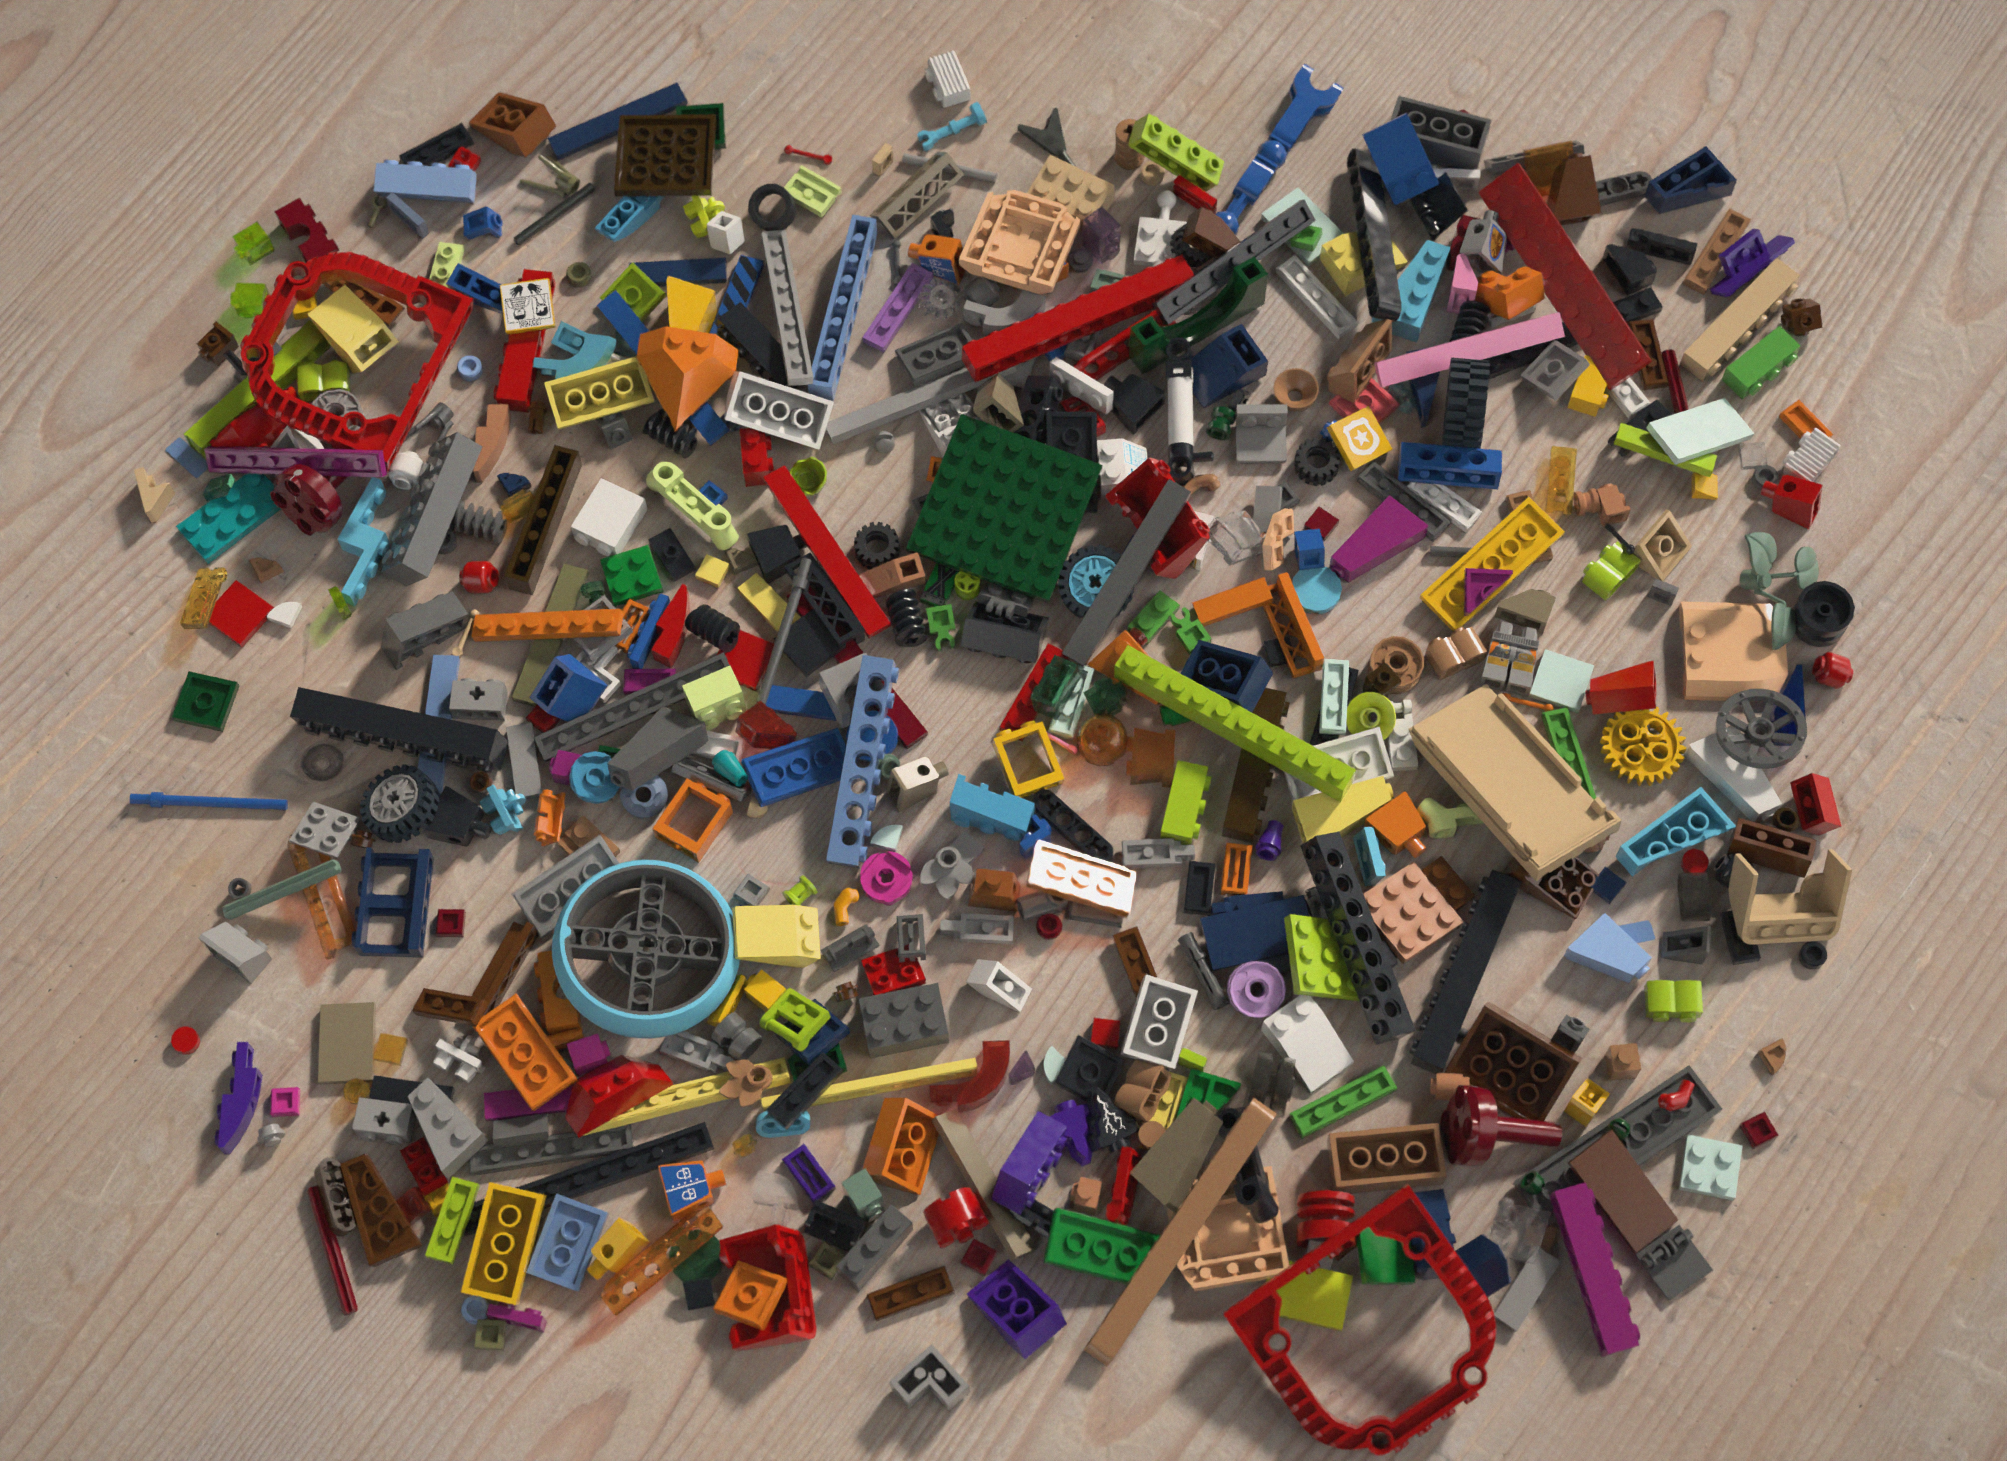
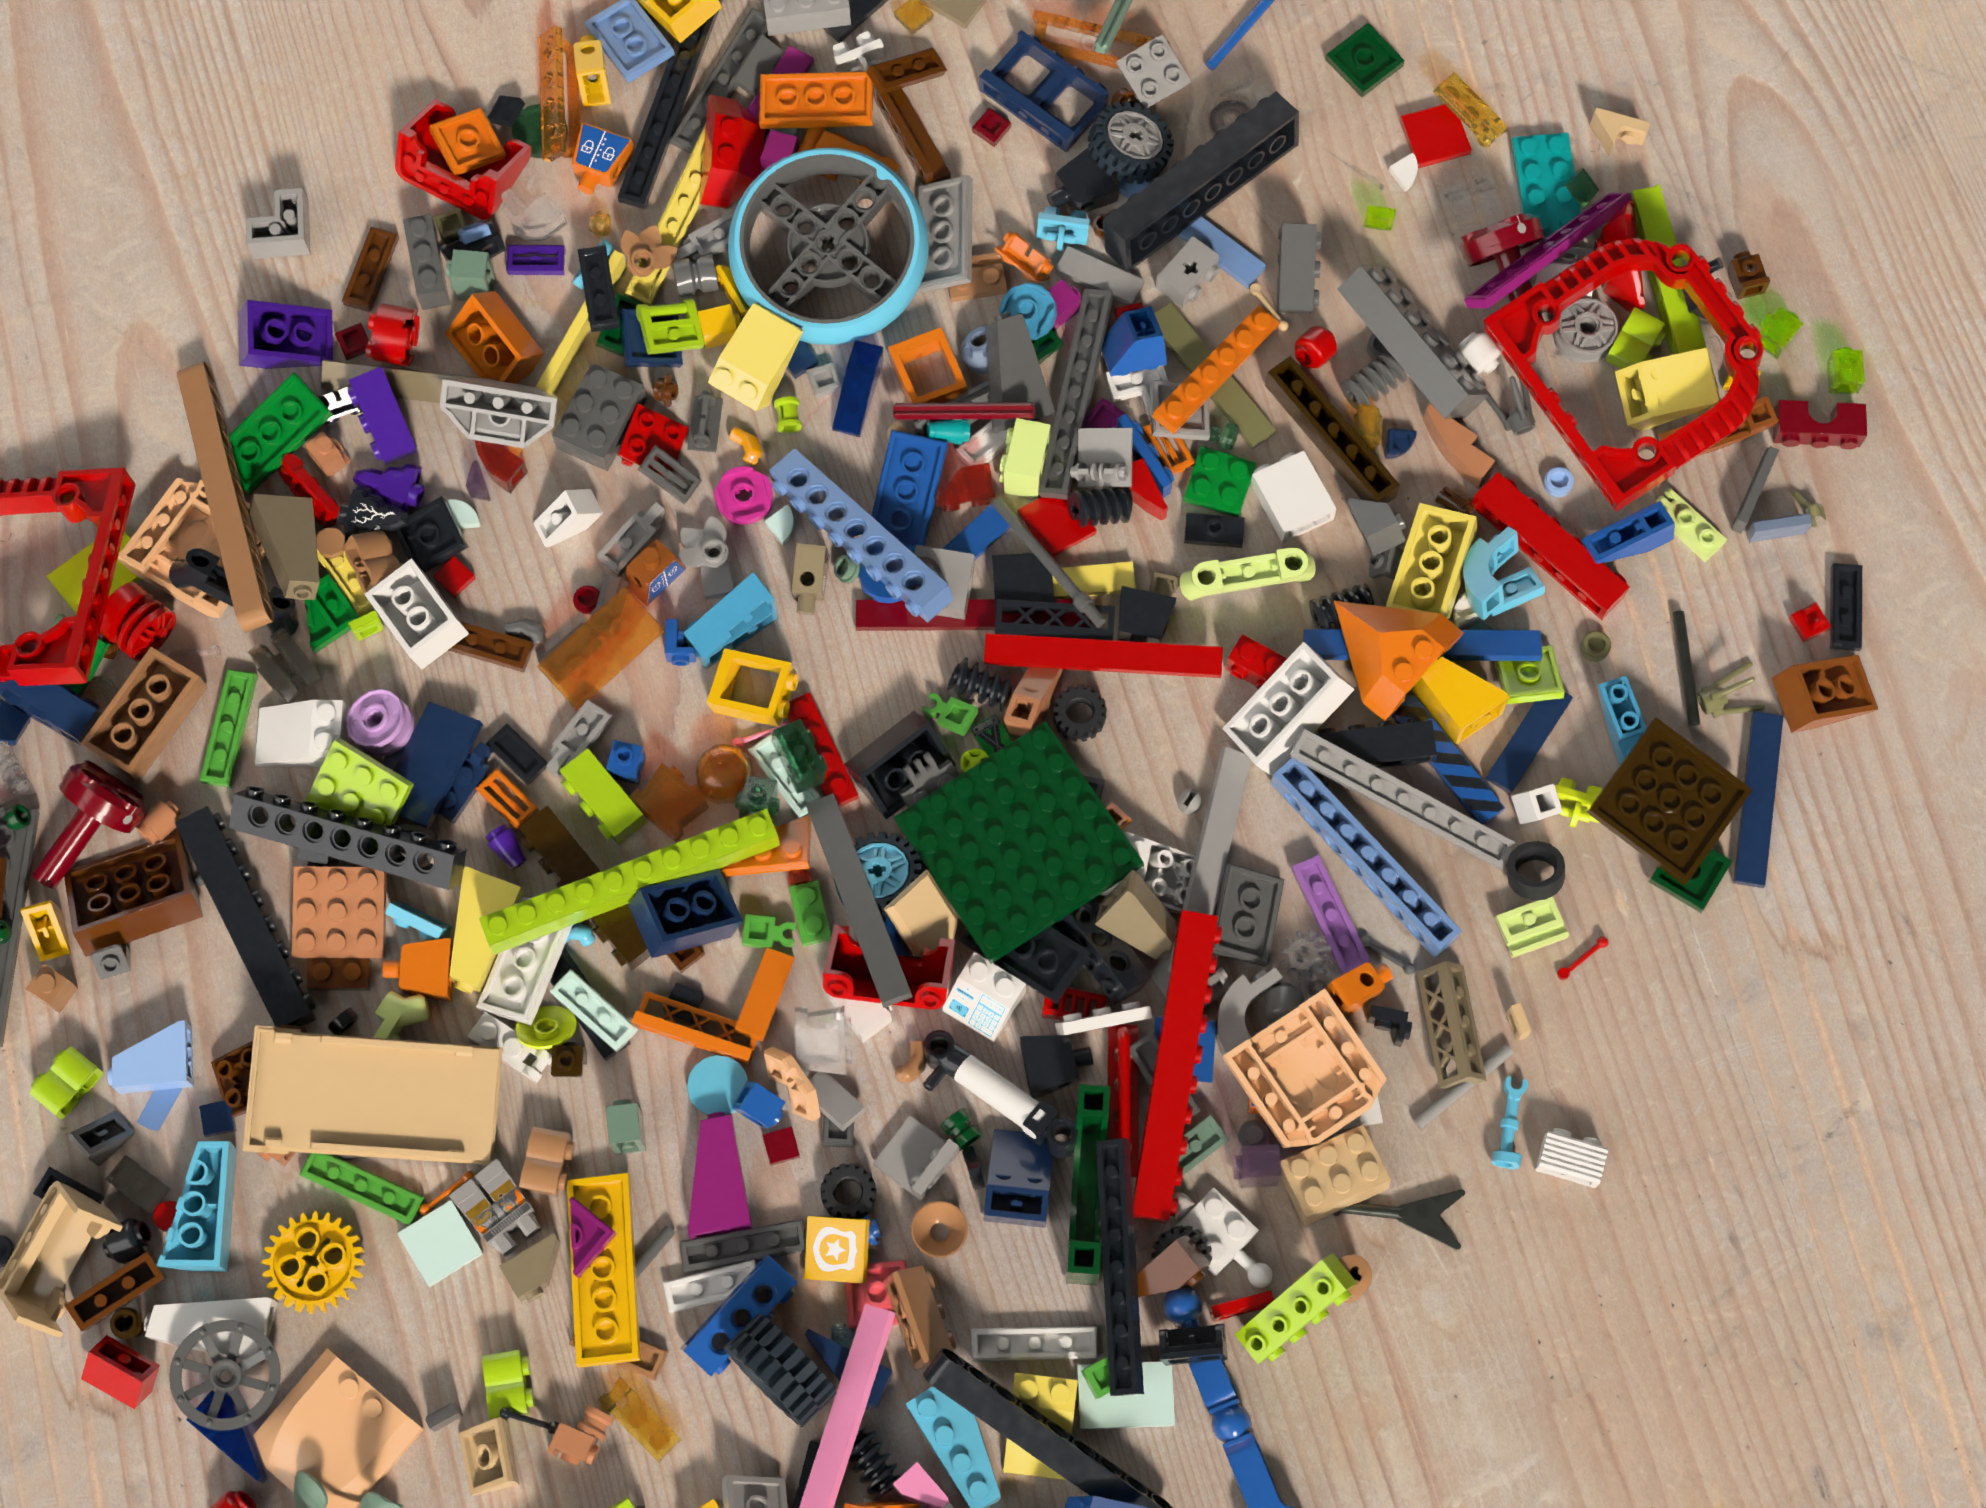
camera: 125 degrees right, 5 degrees up
medium blue sticker [165,437,208,478] -> none
medium nougat tile [249,557,284,584] -> none
medium azure bracket [338,477,390,606] -> none
light blue brick [374,160,477,203] -> none
blue bracket [463,206,503,240] -> none
tile [500,278,556,334] -> none
light yellow tile [695,554,730,588] -> none
blue tile [698,480,728,506] -> none
lime hair [789,457,827,496] -> none
black beam [1033,789,1114,867] -> none
dark grey pin [1178,932,1229,1010] -> none
medium nougat wheel [1368,636,1424,694] -> none
red slope [1585,661,1657,715] -> none
none -> black tile [327,1007,358,1035]
none -> light grey wedge [439,378,558,449]
none -> medium blue tile [457,221,491,244]
none -> dark grey arm [504,619,546,645]
none -> blue brick [606,740,646,785]
none -> sand green brick [606,1099,646,1155]
none -> clear blue slope [832,340,884,438]
none -> tan tile [884,870,958,957]
none -> dark red axle [893,402,1035,420]
none -> light grey hinge [1070,428,1133,487]
none -> black hinge [1159,1323,1228,1366]
none -> dark grey slope [1346,498,1406,556]
none -> dark grey tile [1731,446,1779,534]

